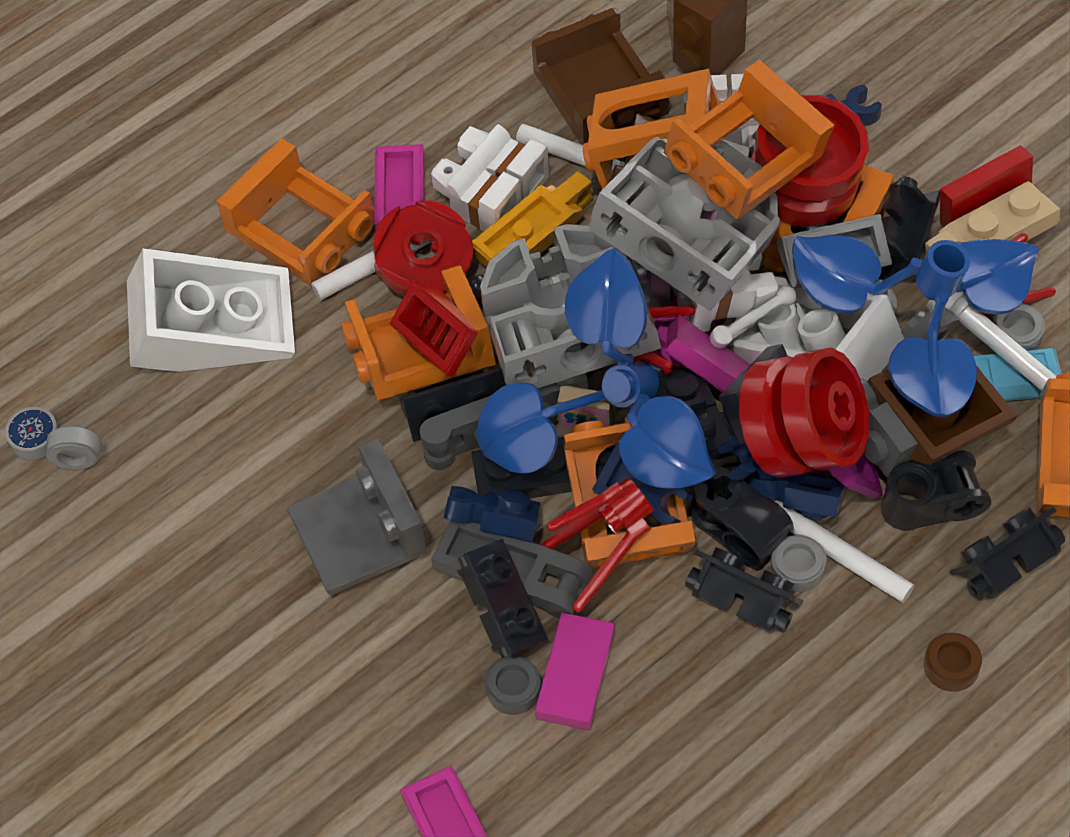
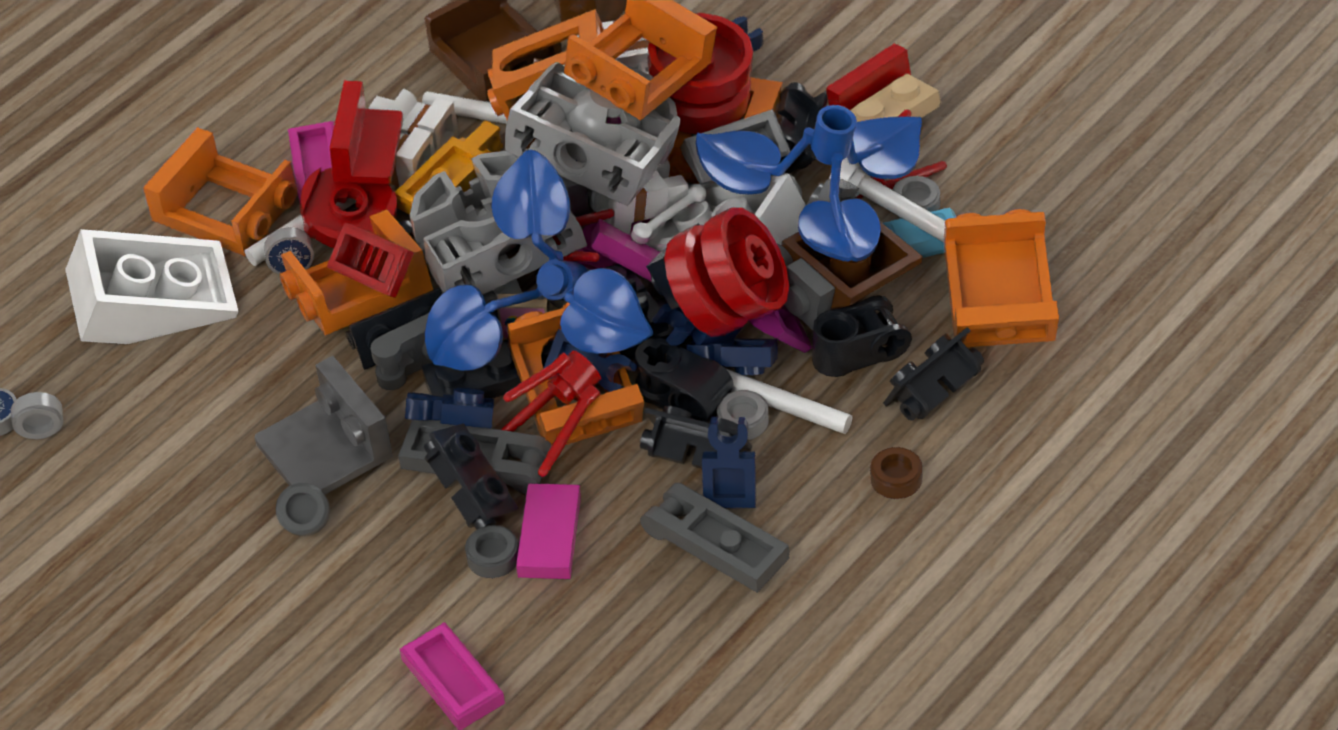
camera: 10 degrees left, 10 degrees down
none -> tile [264,227,314,274]
none -> dark grey tile [276,483,330,536]
none -> red panel [329,80,403,184]
none -> dark grey plate [640,483,790,593]
none -> dark blue plate [702,417,756,508]

